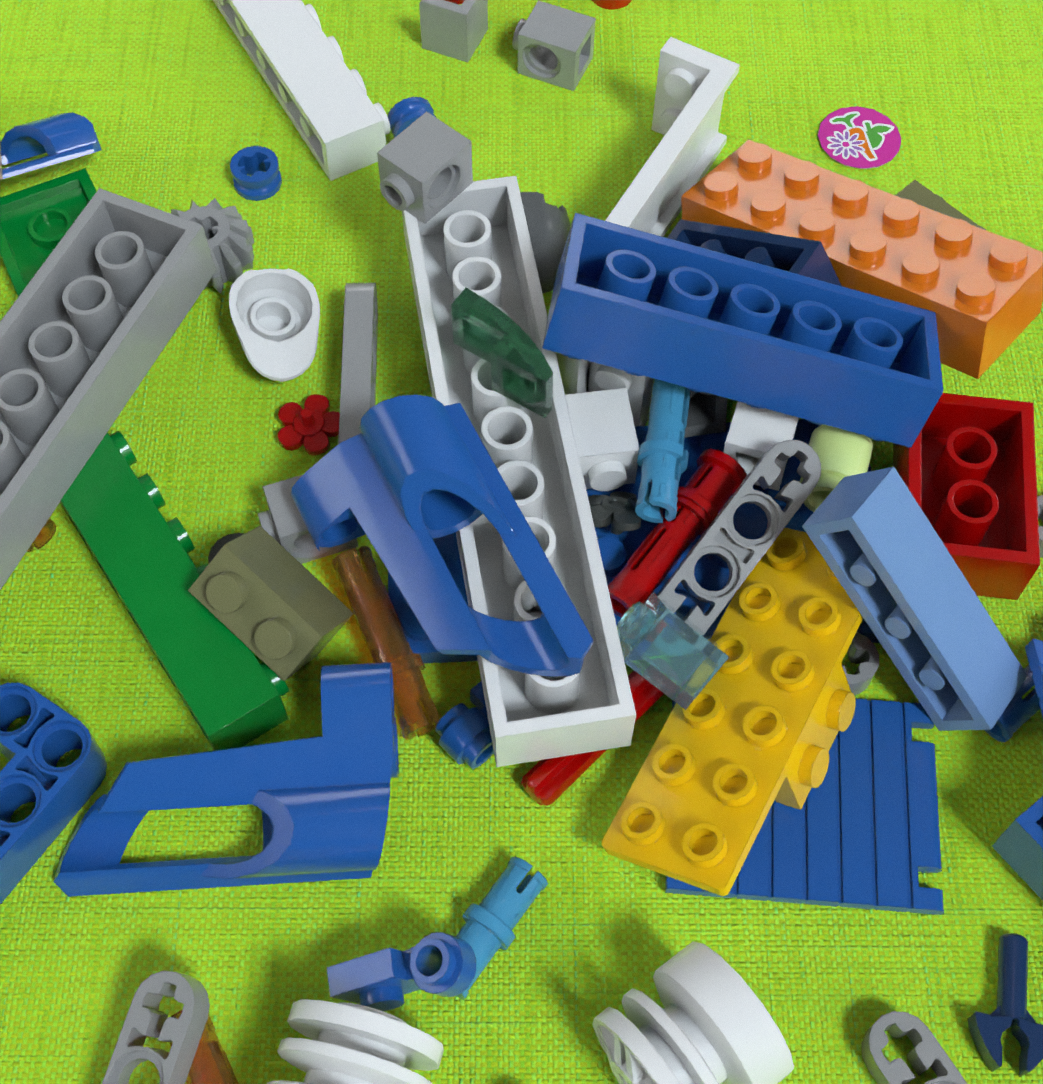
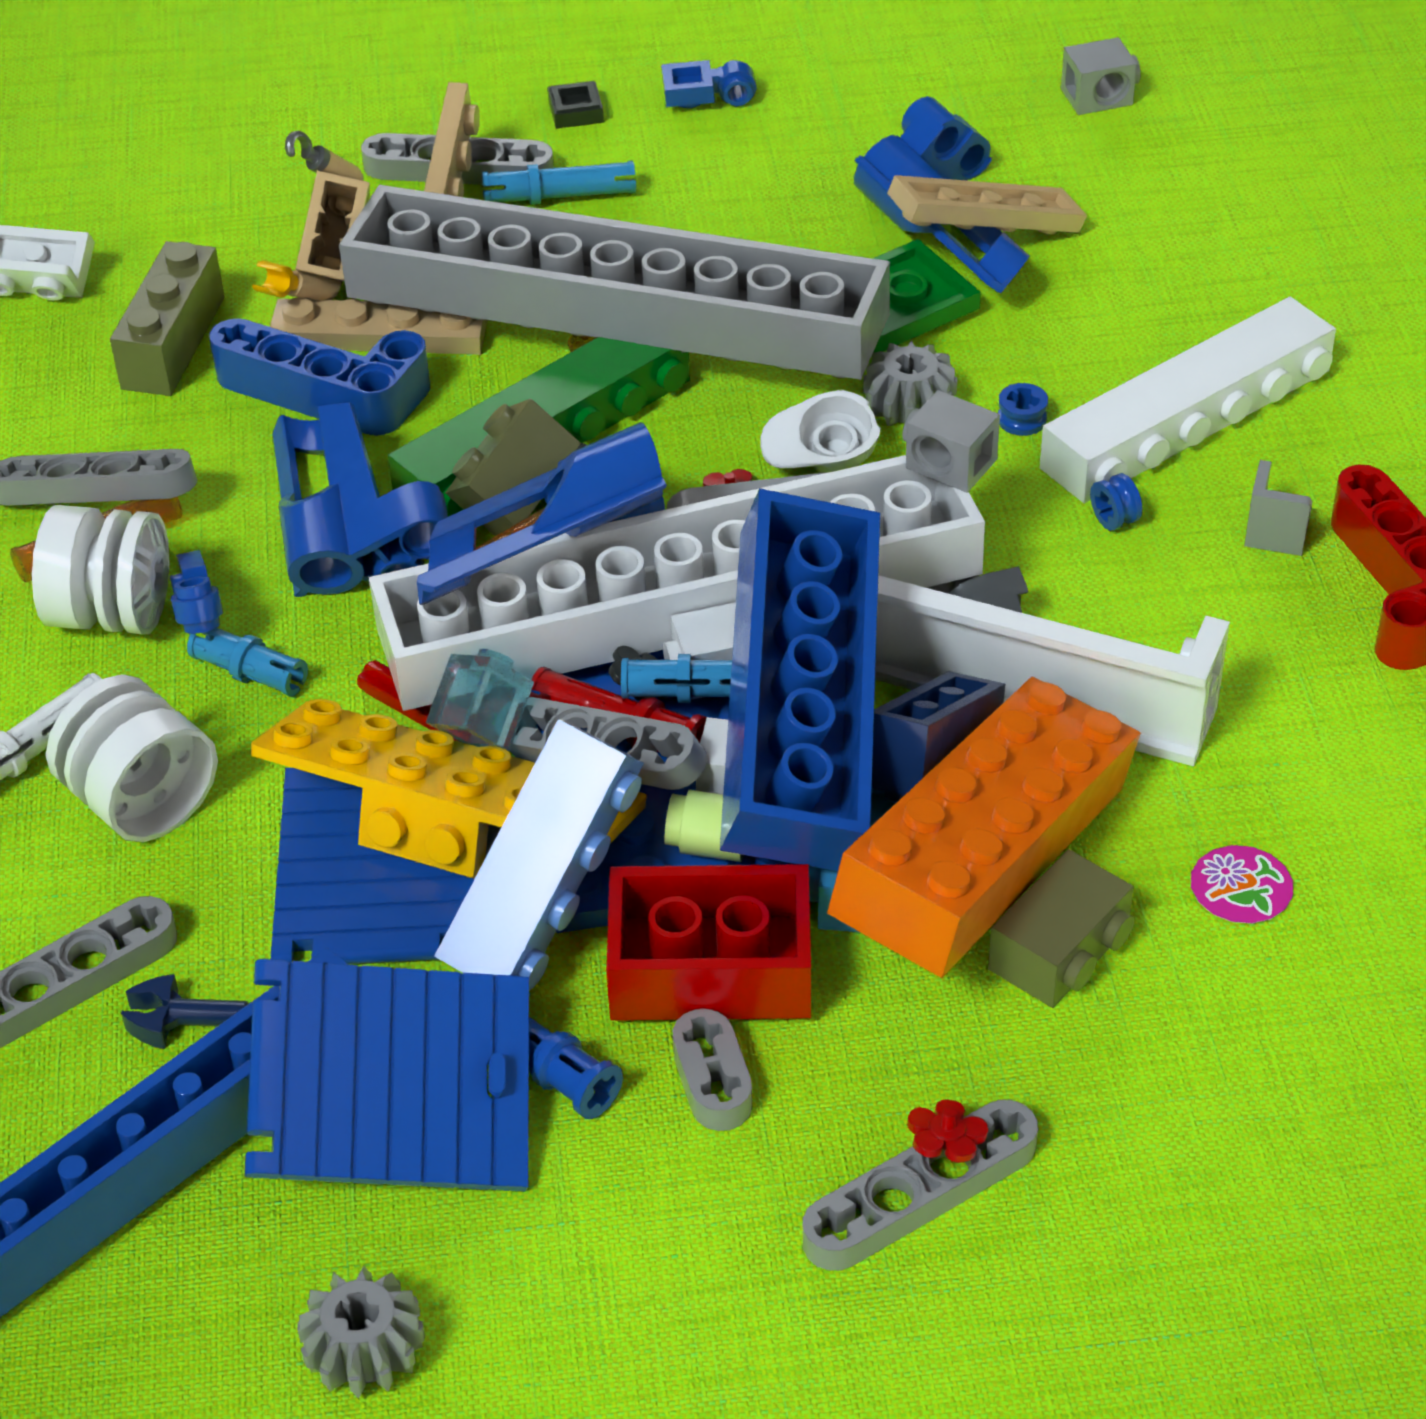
camera: 85 degrees right, 15 degrees down
clear green slope [451,288,553,418] -> none
light grey brick [512,0,596,91] -> none

